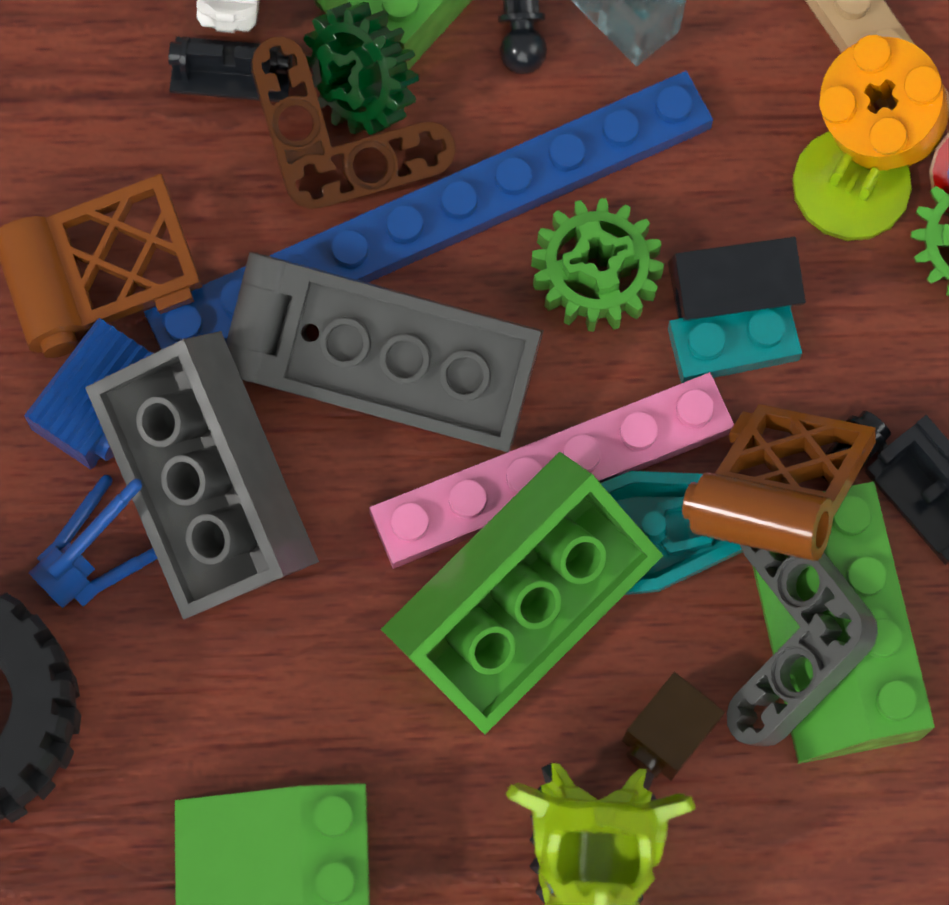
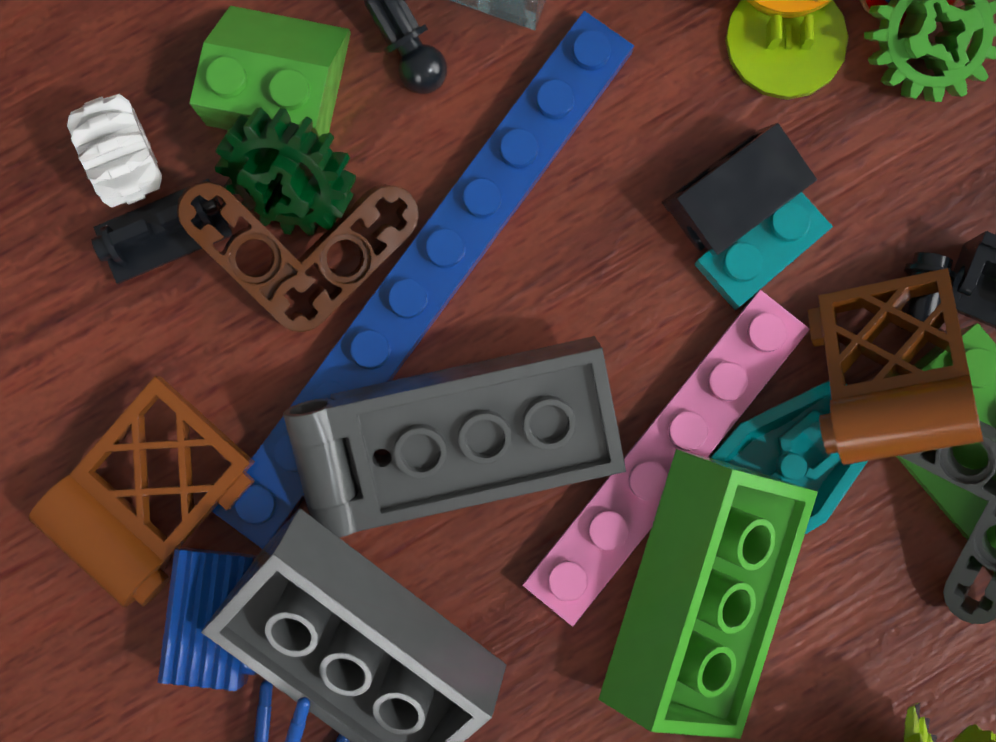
camera: 25 degrees left, 10 degrees up
bright green gear [531,198,664,332] -> none
dark brown brick [622,672,725,781] -> none

